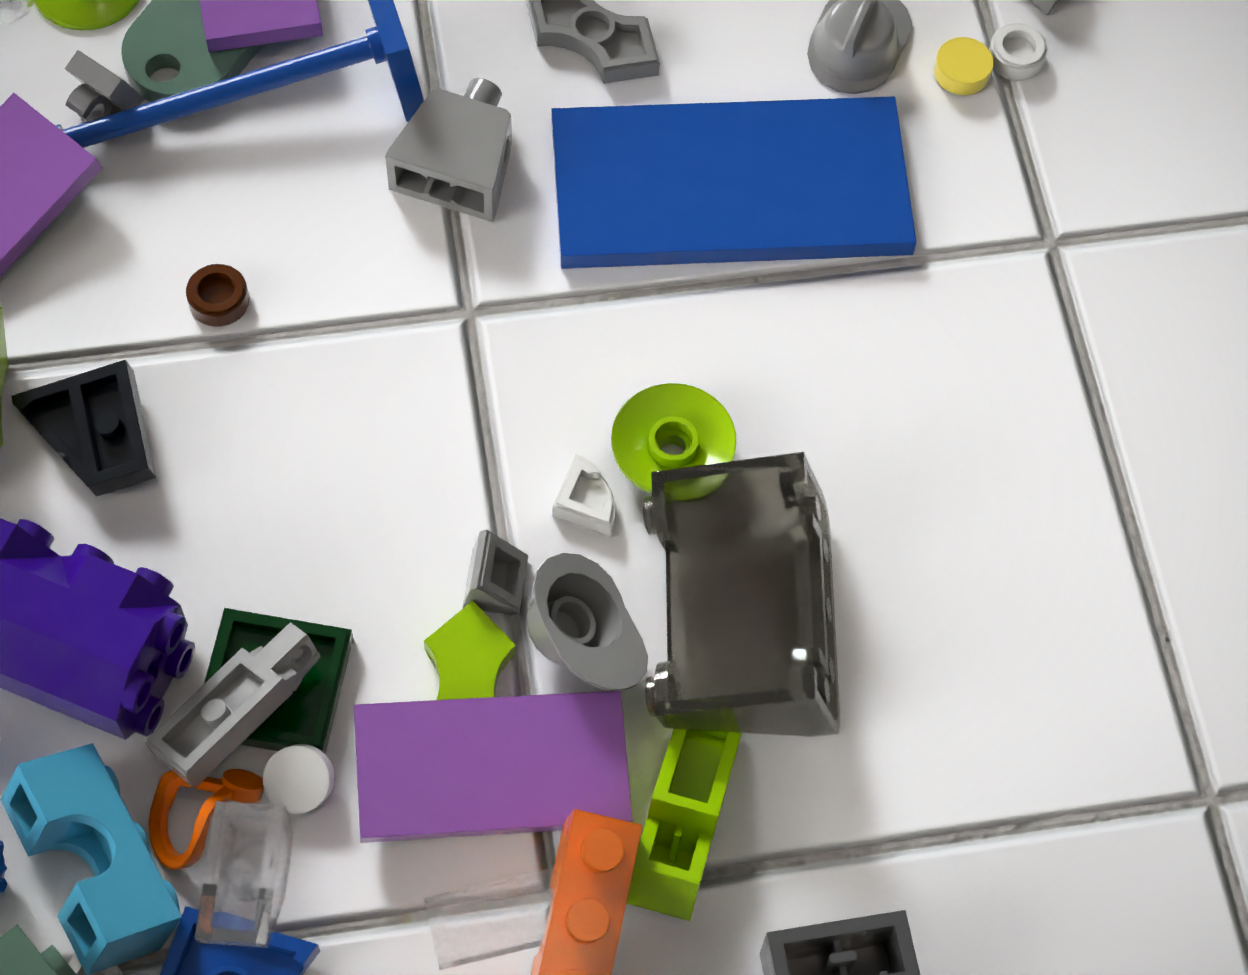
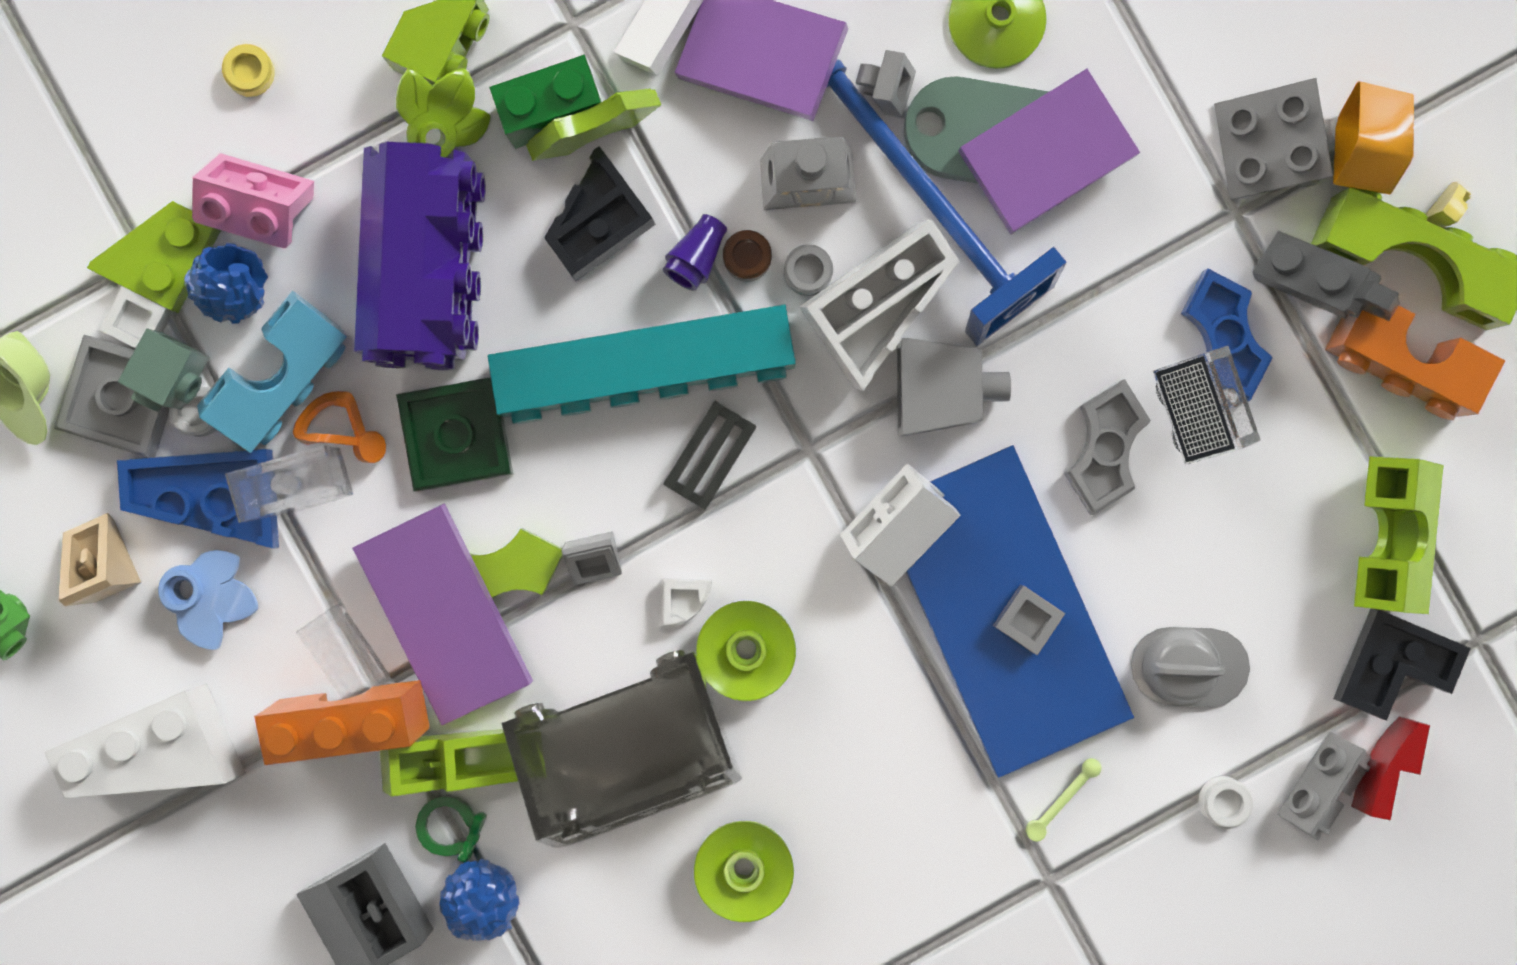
camera: 75 degrees right, 25 degrees up
light grey hinge [145,622,321,789] -> none
white tile [263,744,335,814] -> none
light grey piece [527,553,648,691] -> none
light yellow tile [934,37,993,95] -> none
none -> green piece [415,795,487,863]
none -> blue piece [439,859,520,941]
none -> teal brick [487,304,796,424]
none -> dark purple cone [663,214,728,291]
none -> pearl dark grey tile [663,400,757,510]
none -> lime dish [694,820,794,922]
none -> light grey torso [760,137,856,210]
none -> light grey tile [784,244,833,296]
none -> white wedge [799,219,960,391]
none -> white hinge [840,463,960,587]
none -> light grey tile [993,585,1065,655]
none -> yellowish green hinge [1026,758,1102,842]

